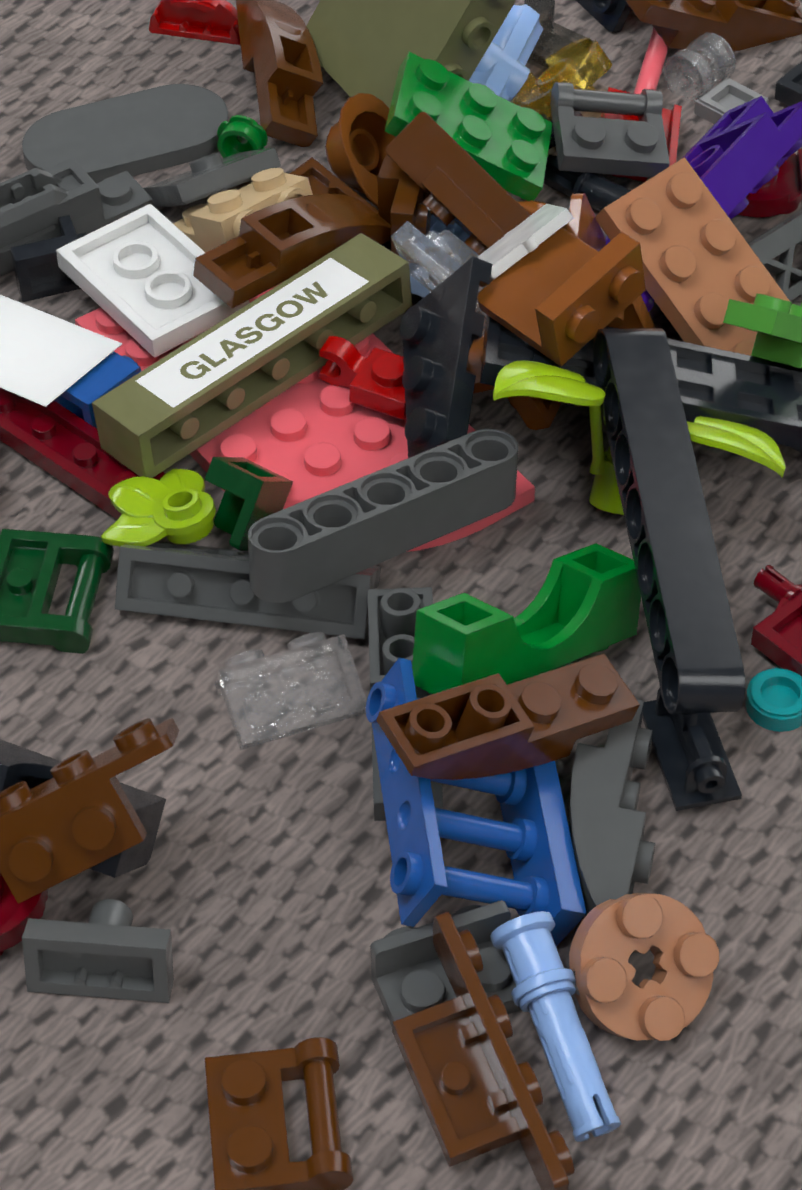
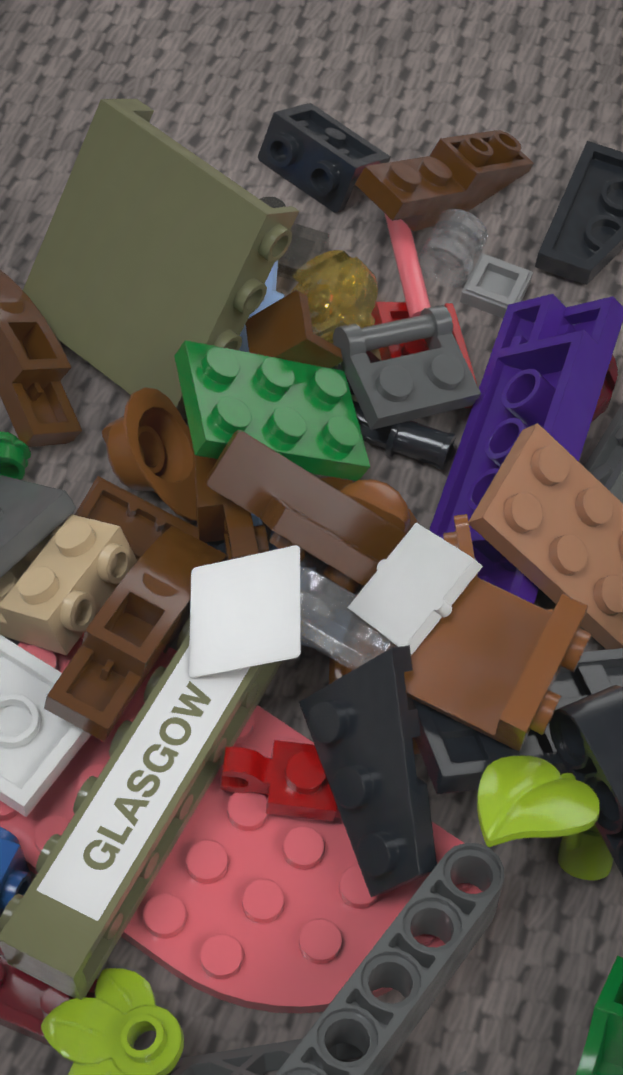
camera: 25 degrees left, 10 degrees up
dark green panel [205,457,293,551] -> none
none -> white sticker [189,545,301,678]
none -> reddish brown panel [245,290,343,368]

